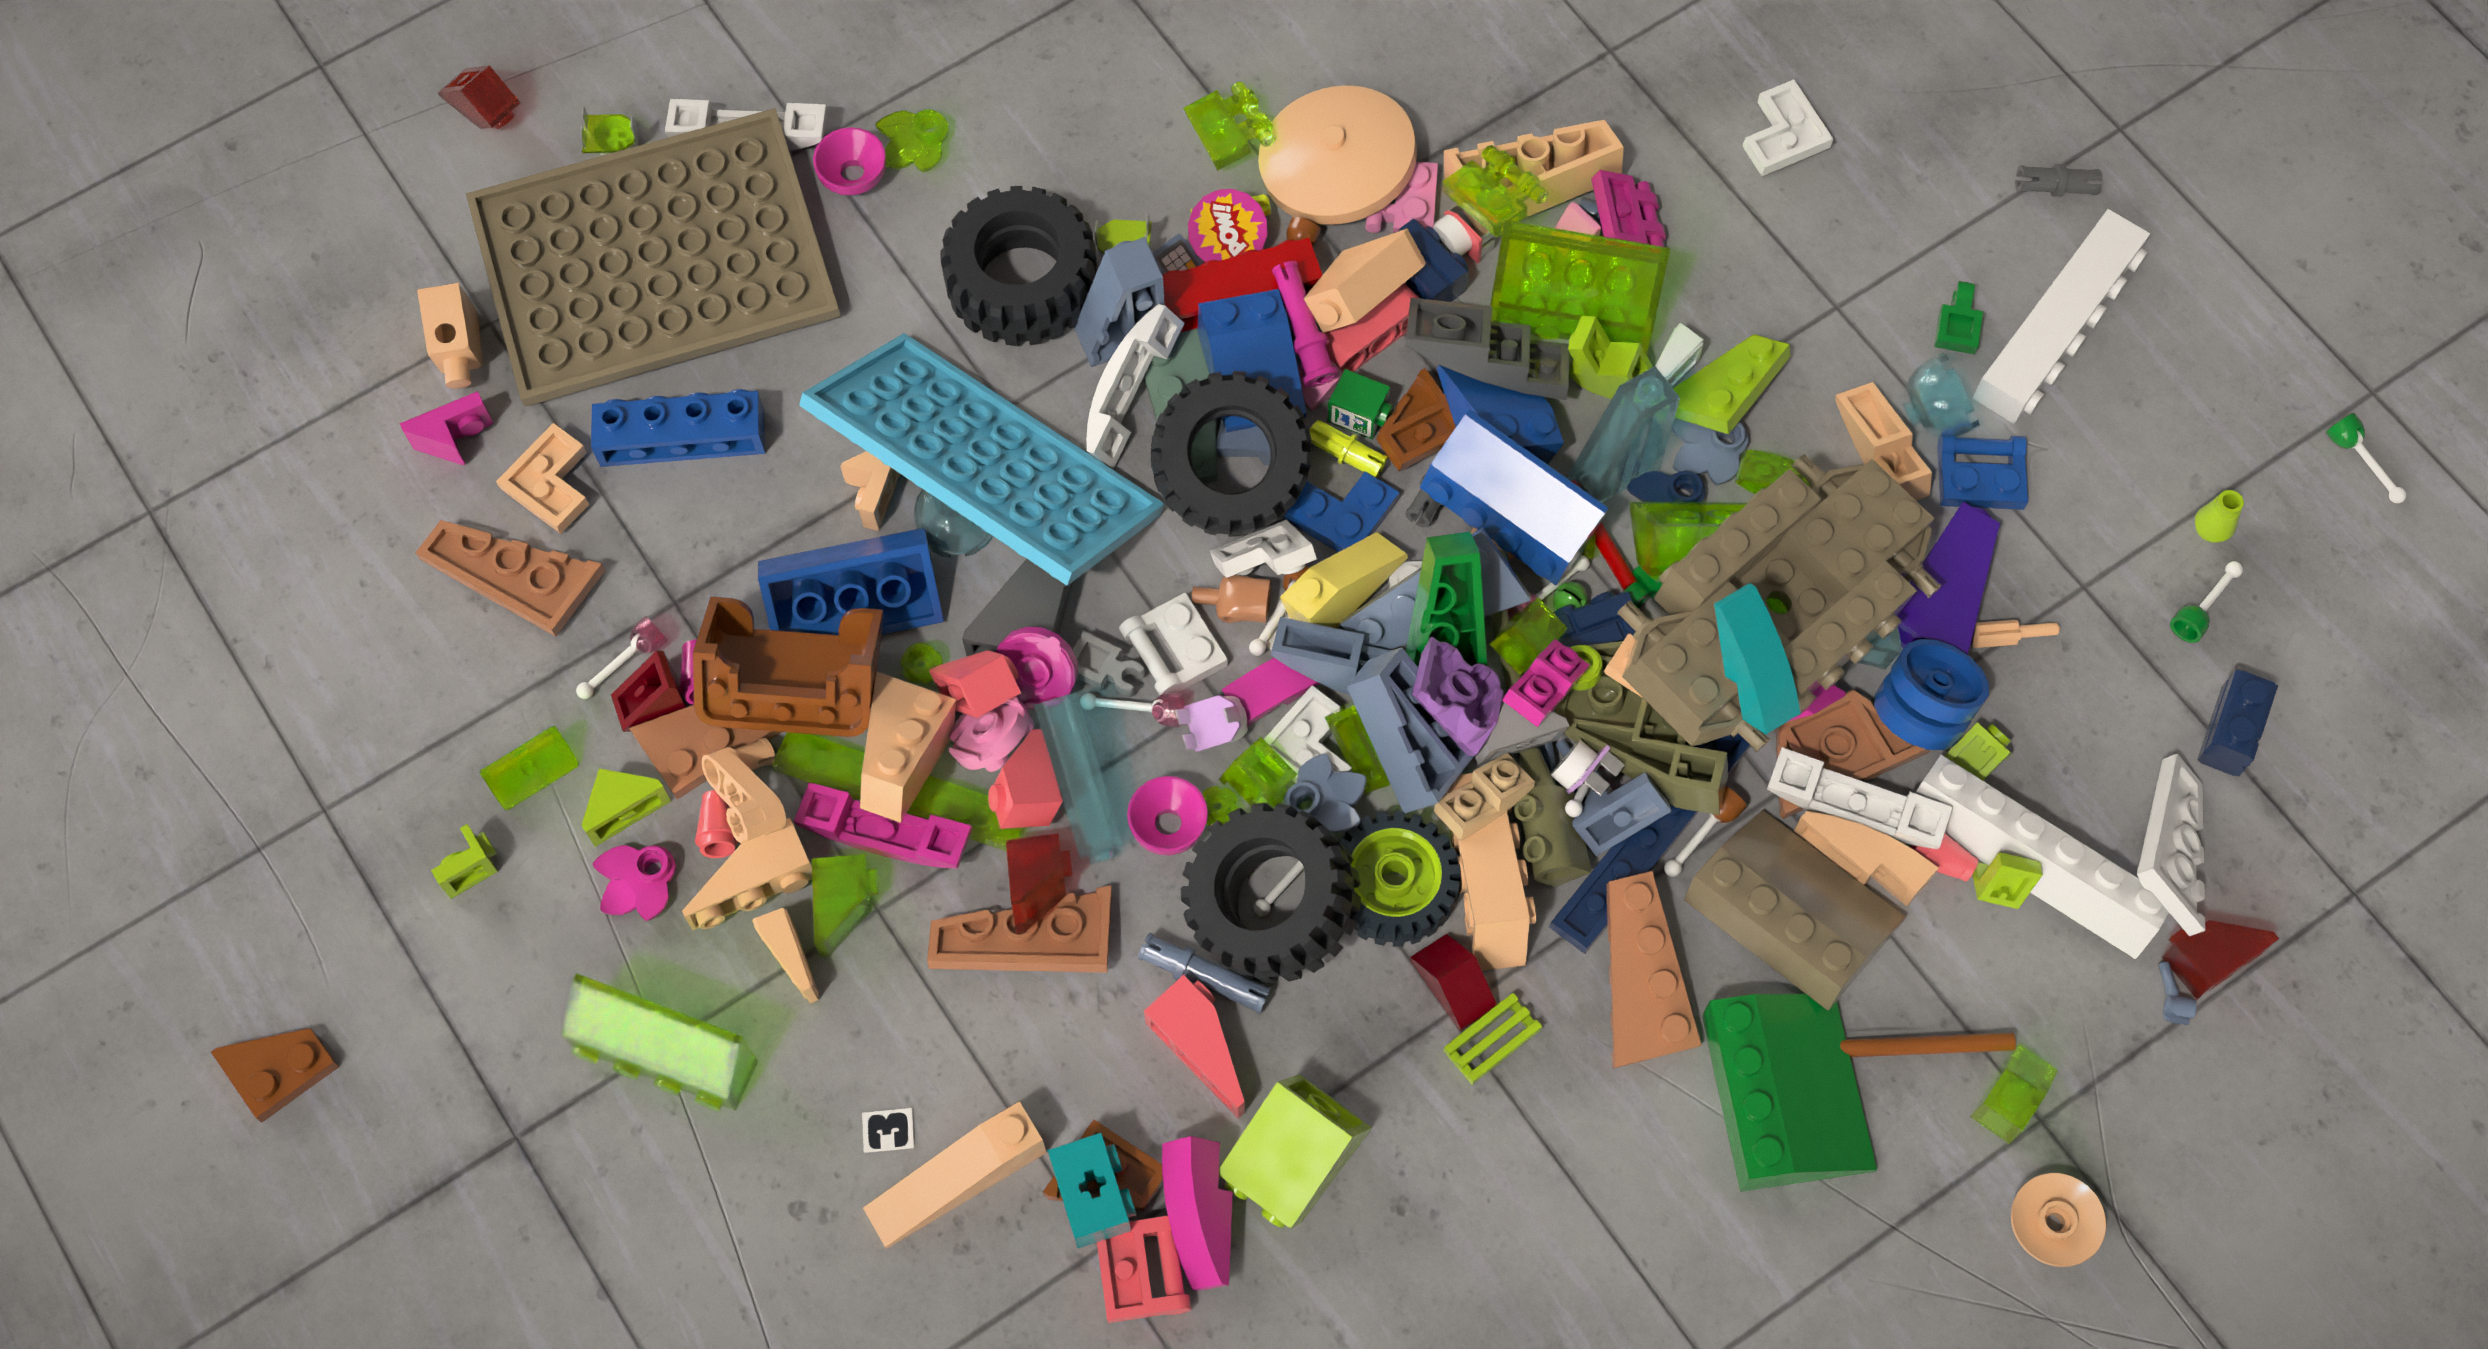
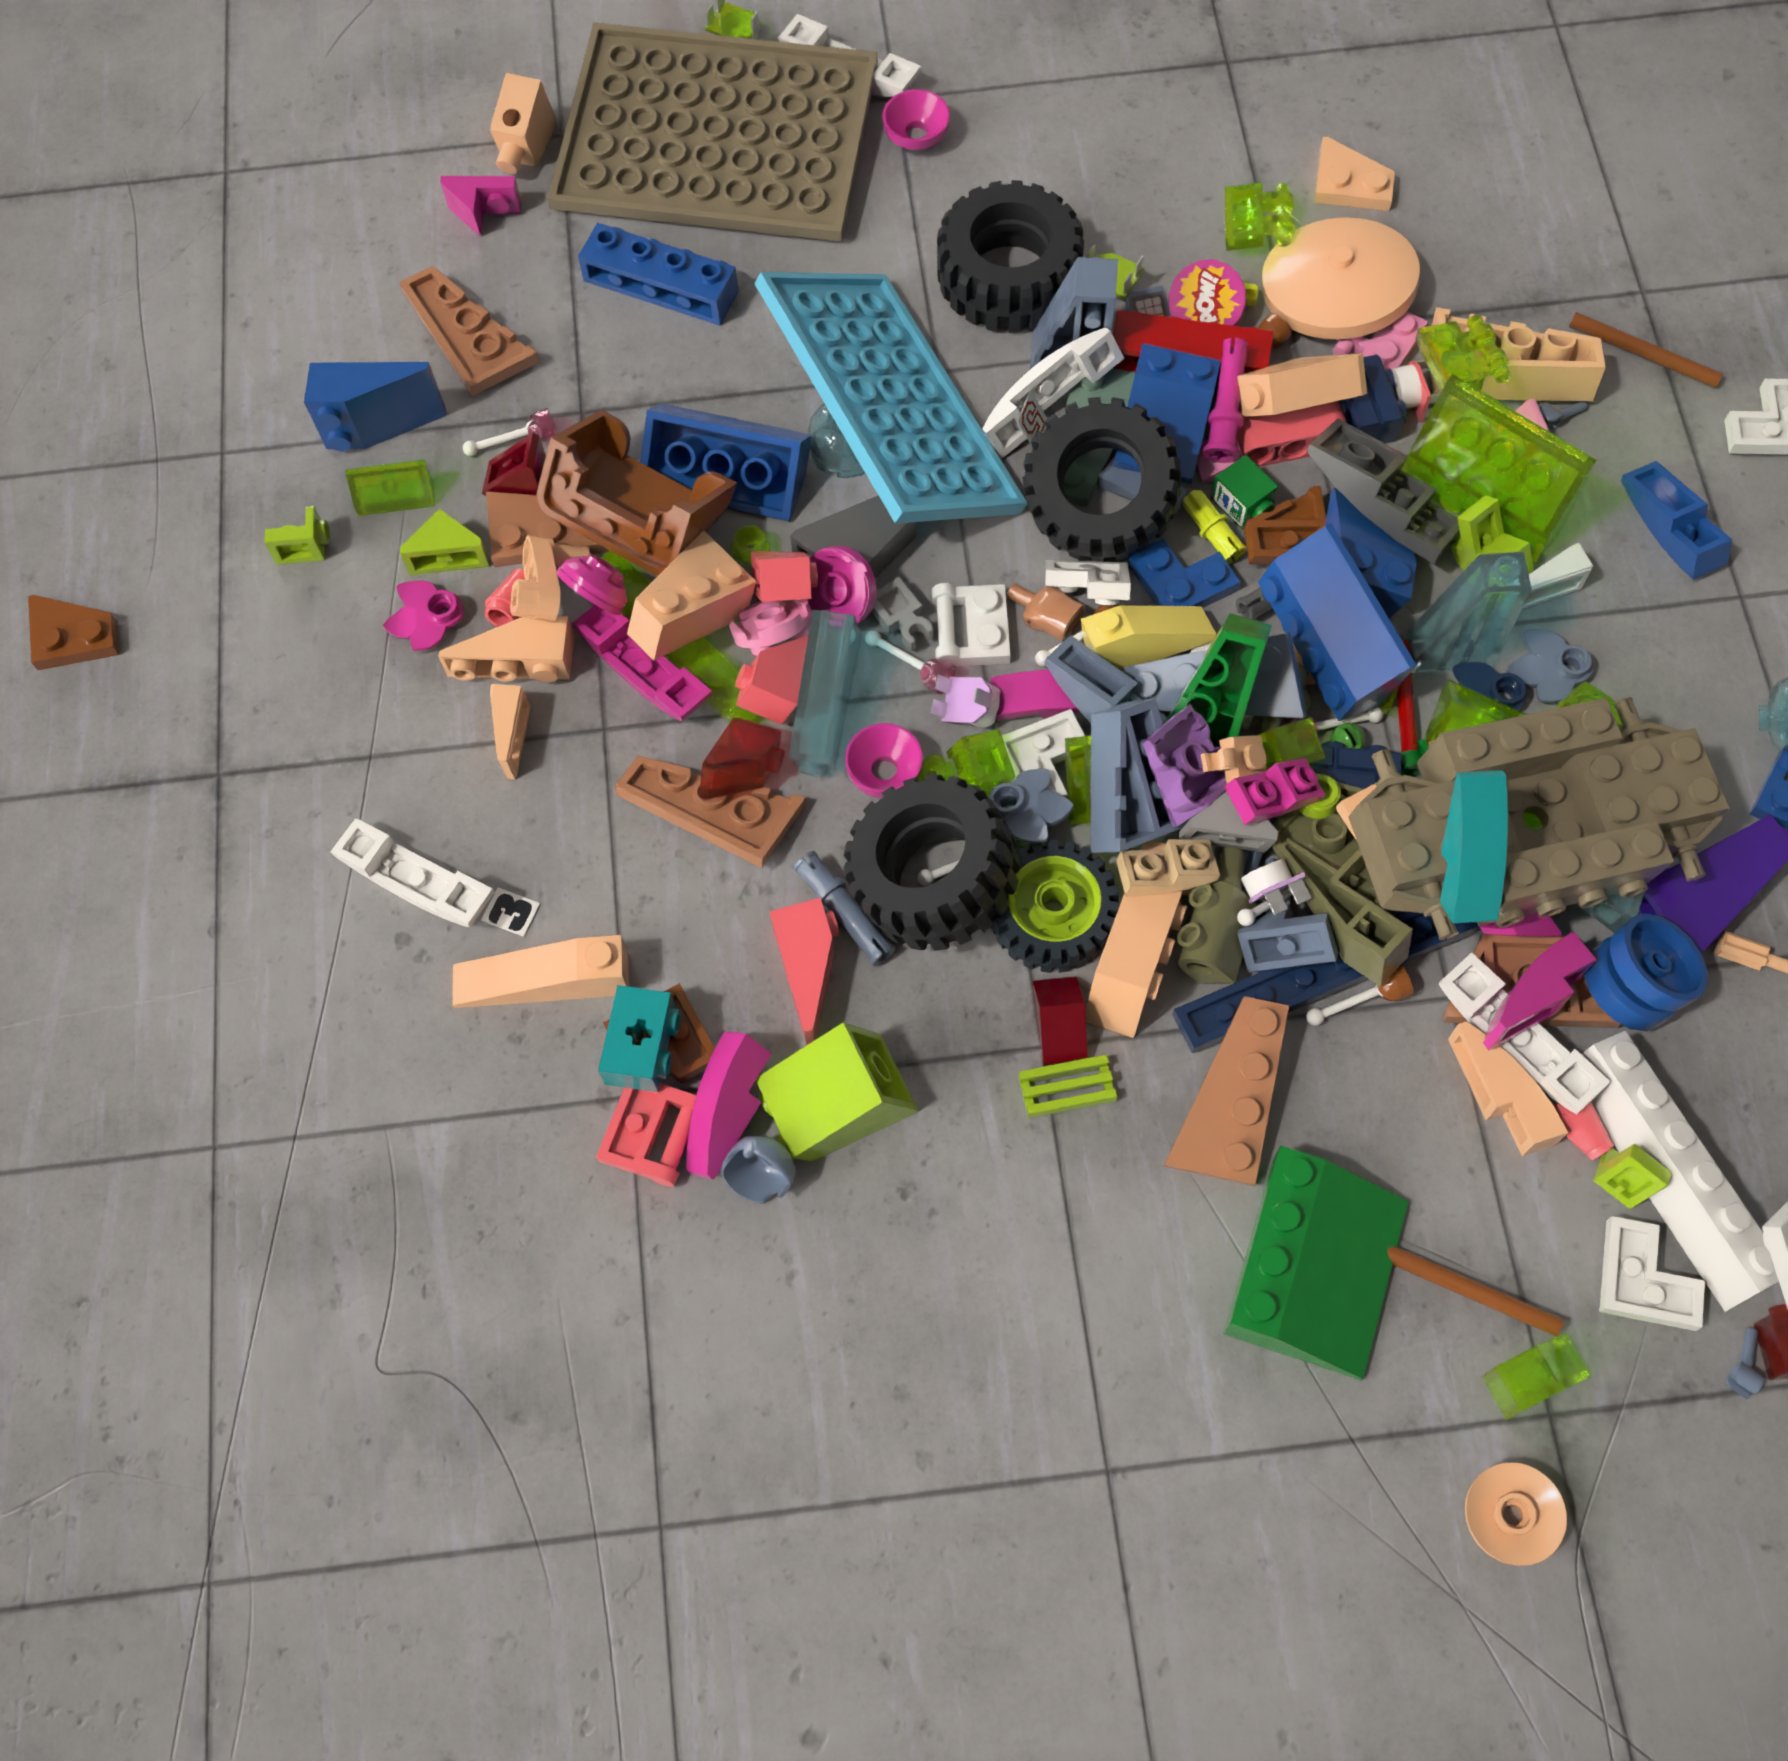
camera: 30 degrees right, 0 degrees up
light nougat plate [496,423,589,534] -> none
clear neon green slope [562,973,758,1111] -> none
clear neon green slope [812,854,879,957] -> none
light nougat slope [840,451,900,531] -> none
clear neon green plate [875,109,949,173] -> none
dark pink plate [1591,170,1666,257] -> none
lime wing [1655,334,1791,435] -> none
dark tan slope [1684,810,1906,1011] -> none
light nougat slope [1835,382,1932,501] -> none
lime bracket [1944,722,2012,781] -> none
none -> blue slope [304,362,446,451]
none -> white slope [331,818,495,928]
none -> dark pink piece [556,553,627,615]
none -> sand blue hair [721,1136,796,1204]
none -> white sticker [1017,390,1047,444]
none -> light nougat plate [1201,735,1267,784]
none -> light nougat wing [1314,137,1395,211]
none -> dark pink slope [1483,931,1597,1051]
none -> dark orange bar [1569,312,1723,388]
none -> white plate [1599,1216,1705,1331]
none -> blue slope [1621,461,1732,580]

